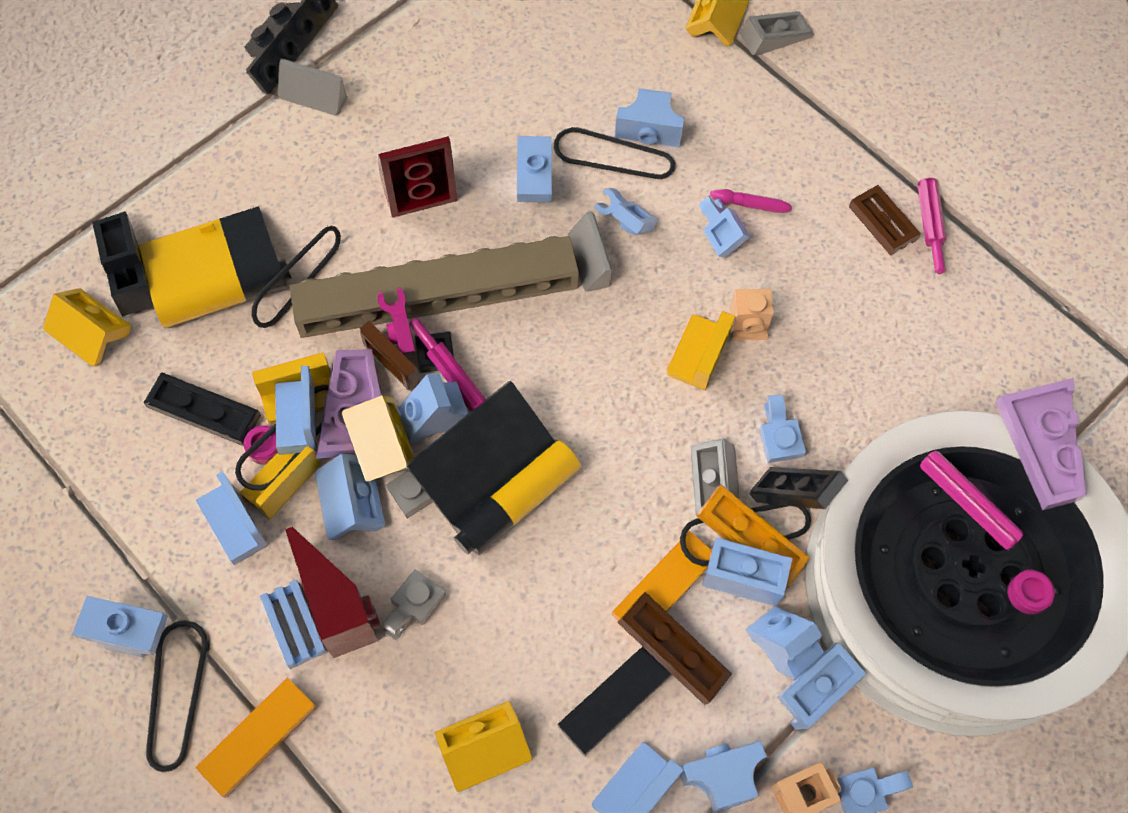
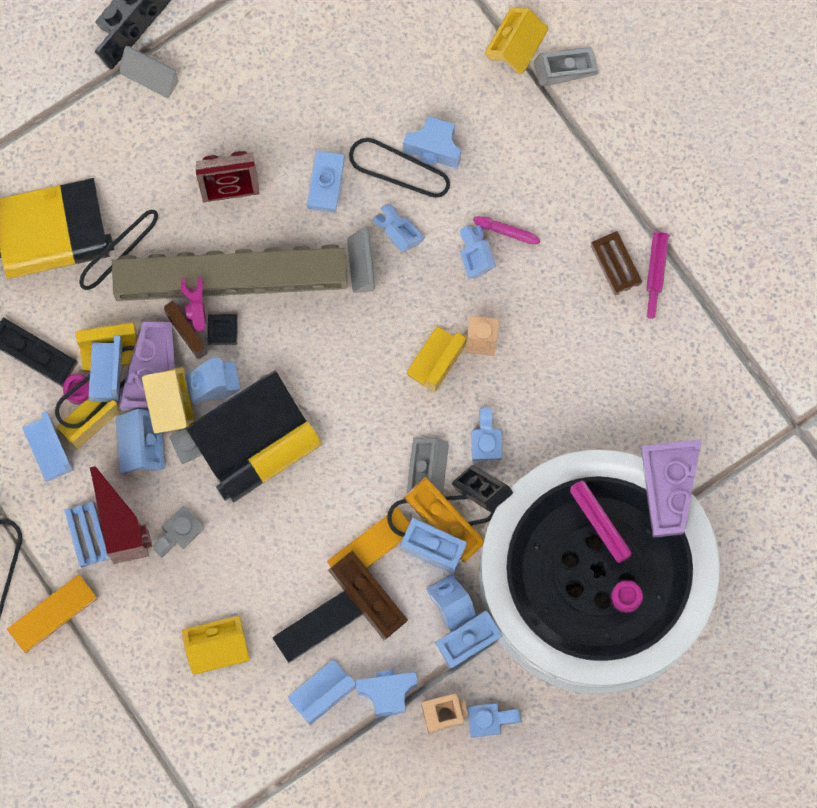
camera: 10 degrees right, 10 degrees up
dark pink axle [409,318,486,412] -> none

